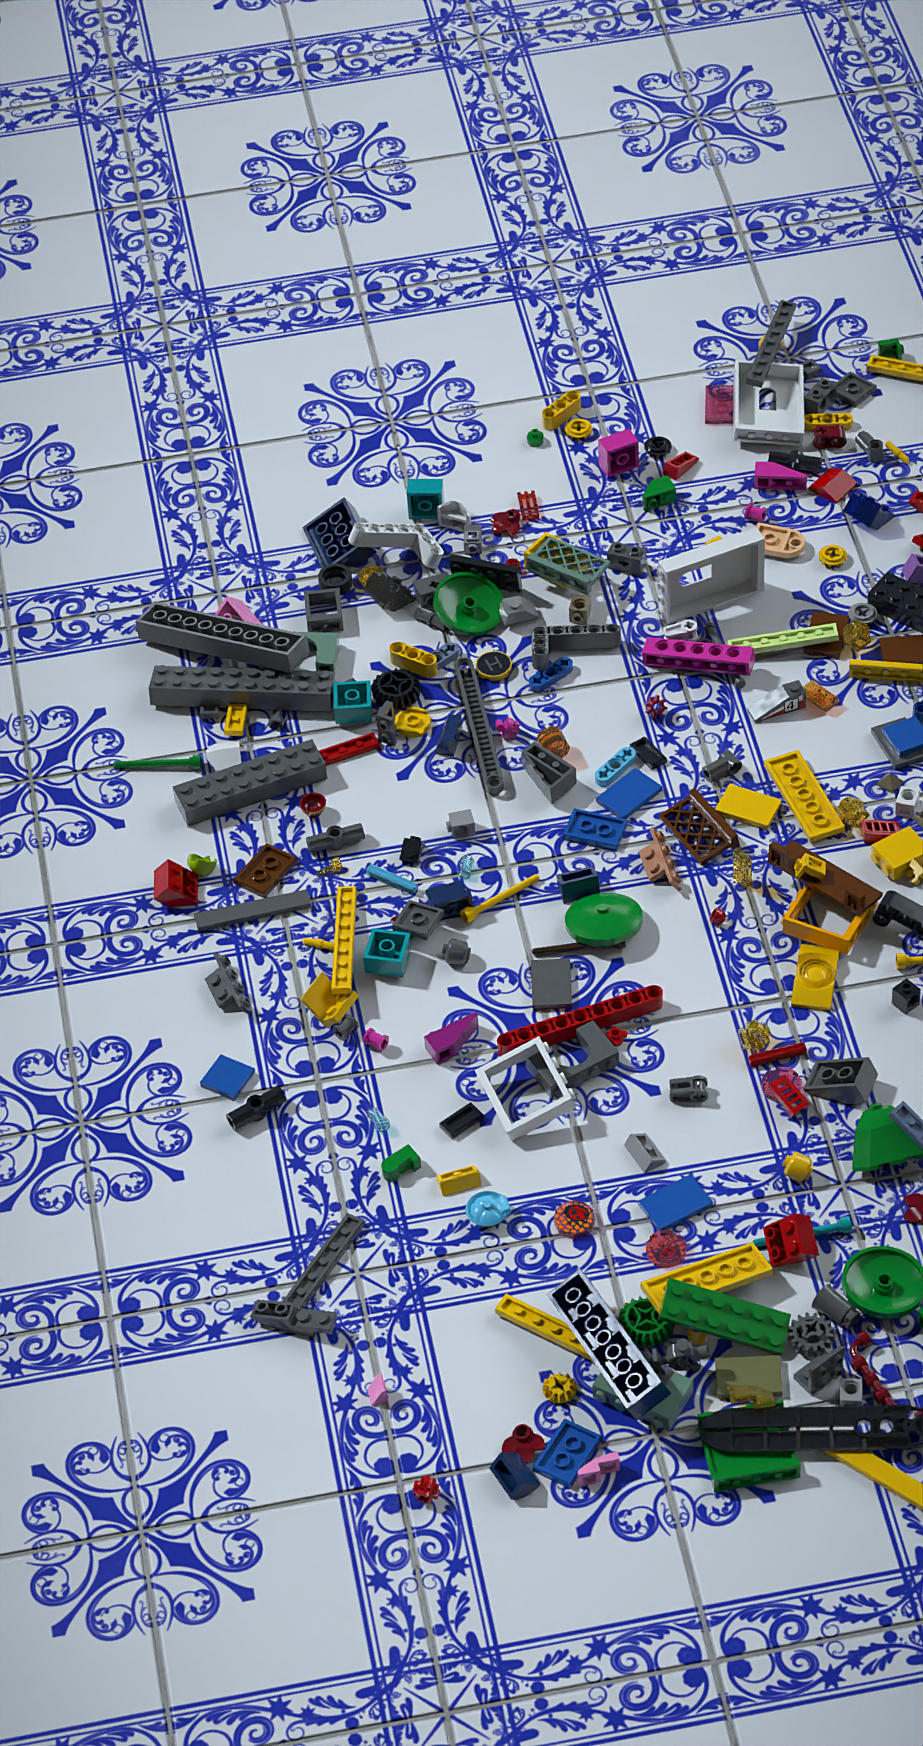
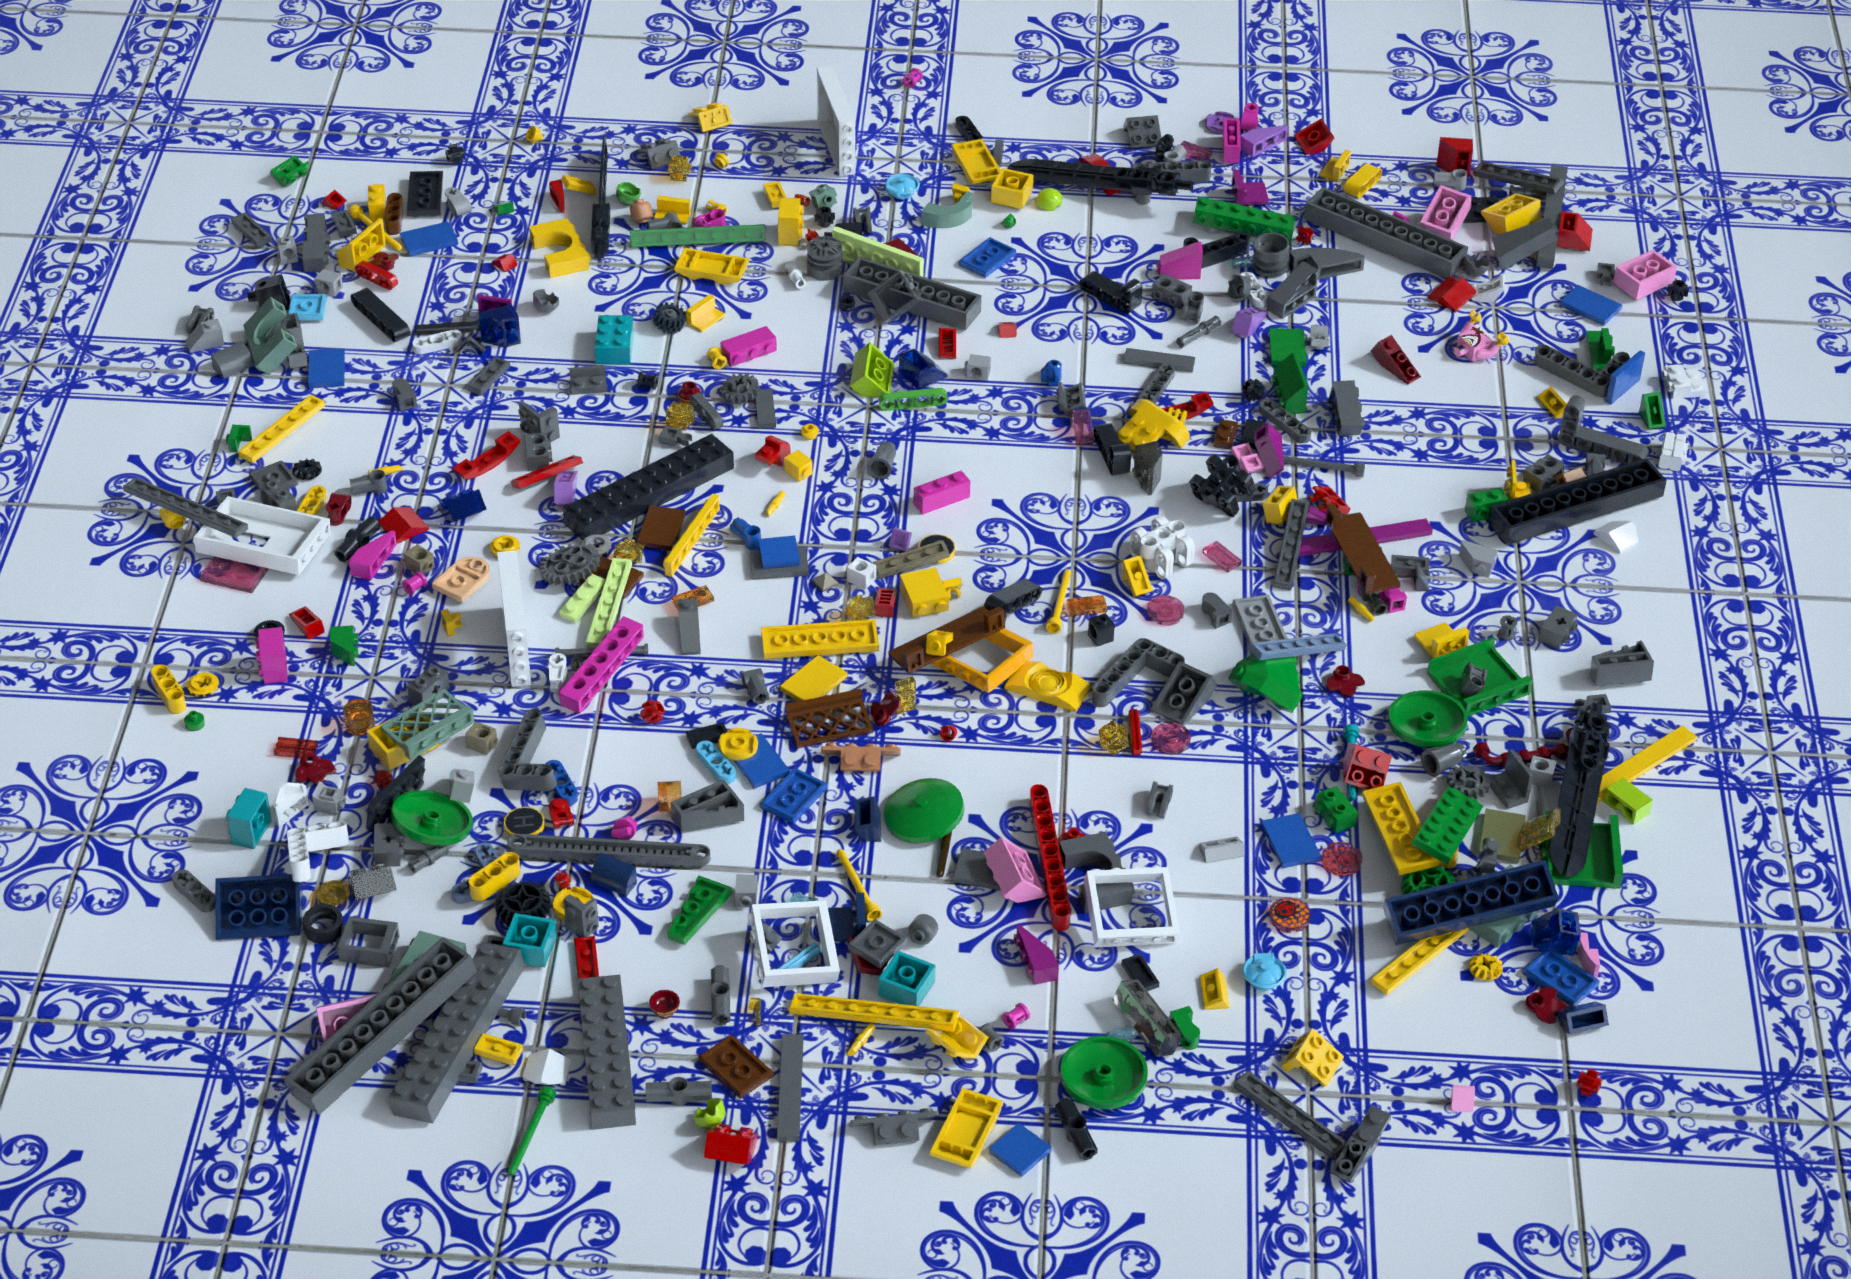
camera: 80 degrees left, 5 degrees down
red slope [768,1075,810,1119] -> none
yellow head [782,1152,814,1182] -> none
none -> dark grey beam [172,869,216,912]
none -> black gear [292,458,322,480]
none -> clear orange piece [343,699,375,736]
none -> dark tan brick [404,544,435,575]
none -> dark grey gear [539,542,601,586]
none -> red plate [549,798,574,829]
none -> red plate [554,868,572,889]
none -> yellowish green plate [559,574,606,623]
none -> dark grey piece [645,1077,712,1106]
none -> green wing [667,875,733,945]
none -> yellow tile [718,728,758,761]
none -> white window [747,900,840,987]
none -> dark red plate [870,690,901,727]
none -> yellow slope [930,1088,1003,1169]
none -> bright pink slope [983,837,1047,903]
none -> green dish [1060,1036,1148,1109]
none -> dark grey beam [1092,638,1185,707]
none -> clear smoke brick [1112,979,1182,1057]
none -> yellow bracket [1281,1028,1344,1087]
none -> green brick [1314,786,1358,834]
none -> clear blue slope [1531,908,1581,956]
none -> lime brick [1604,778,1653,825]

